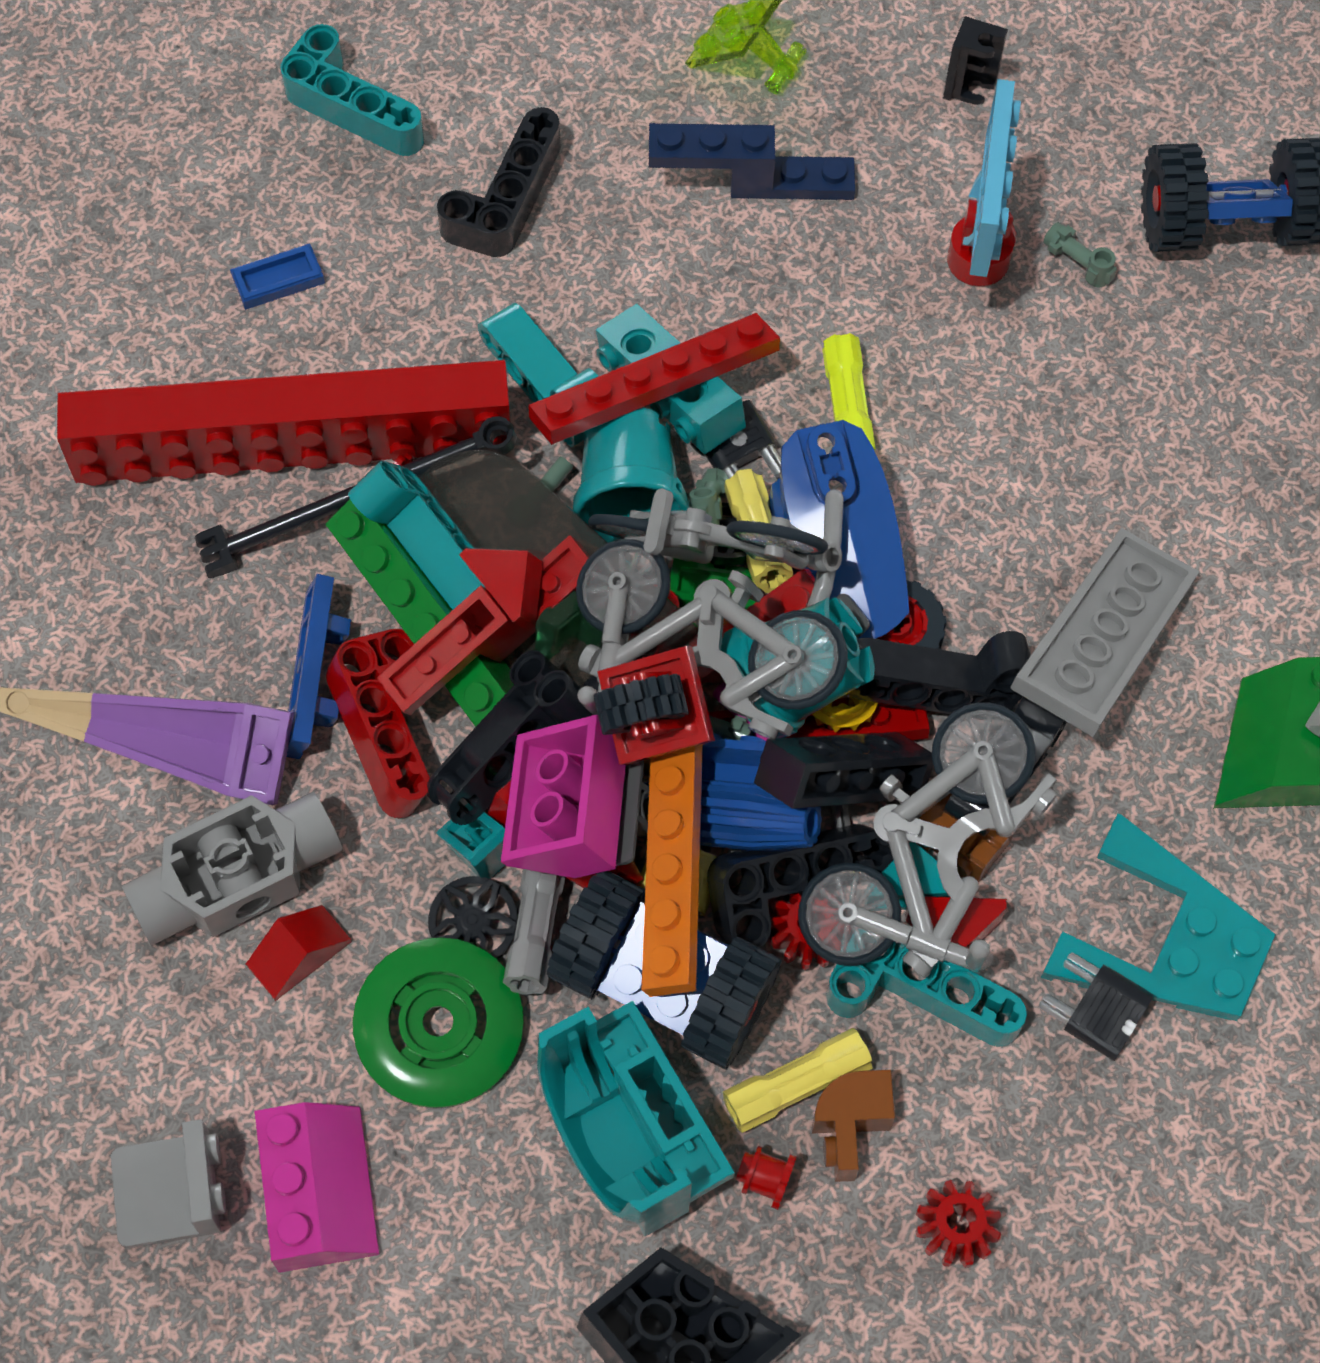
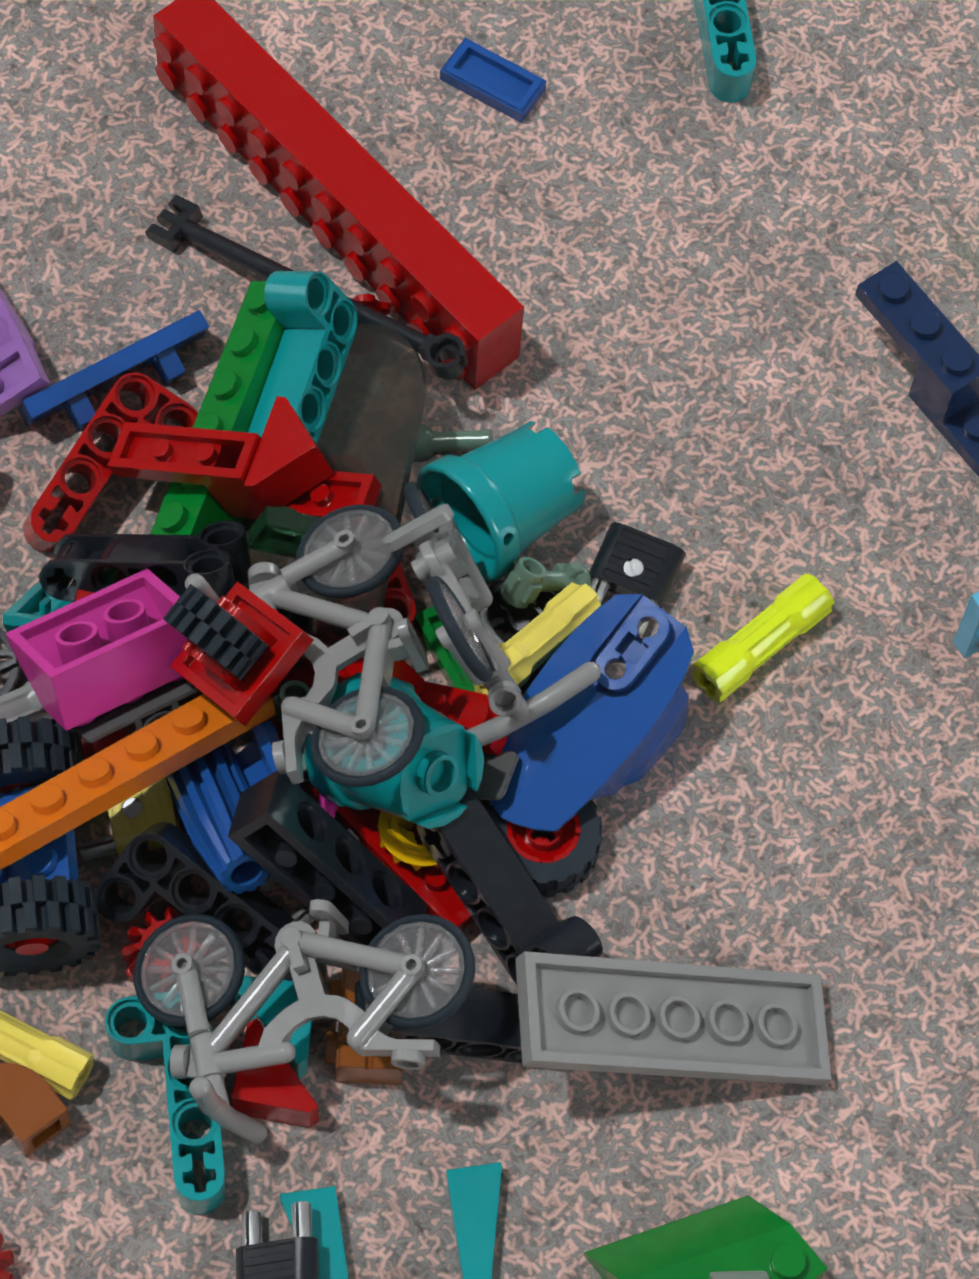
camera: 50 degrees right, 0 degrees up
black beam [437,107,561,257] -> none
teal beam [478,302,599,447] -> none
red plate [529,313,780,445] -> none
teal brick [595,303,746,454] -> none

